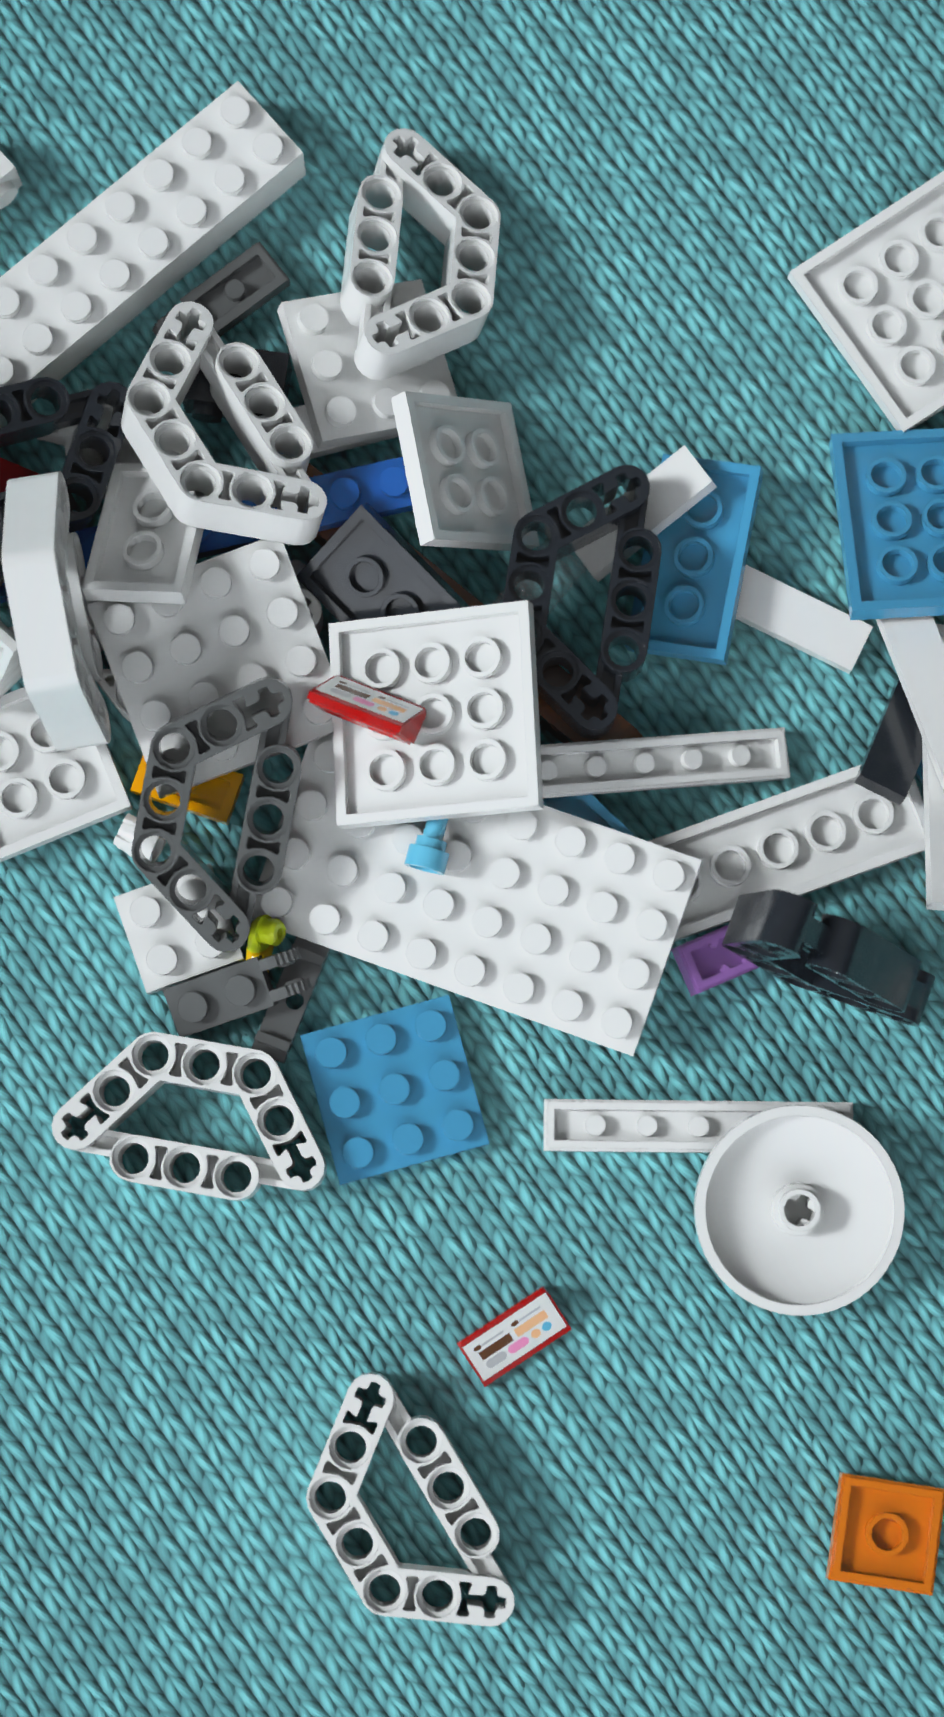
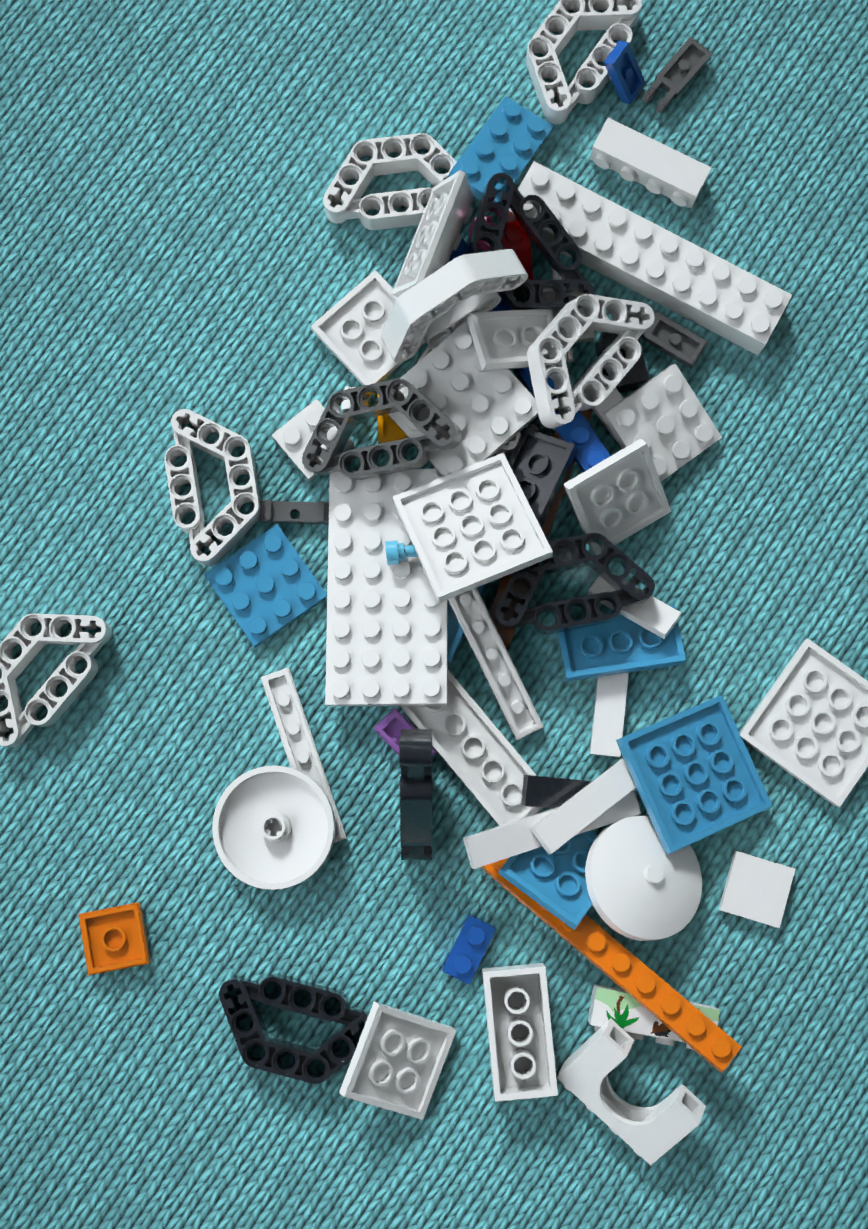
camera: 75 degrees right, 0 degrees up
dark grey hinge [163,947,312,1037] -> none
neon yellow arm [245,915,286,972] -> none
slope [307,675,427,745] -> none
white piece [340,128,501,380] -> none
slope [457,1286,572,1387] -> none

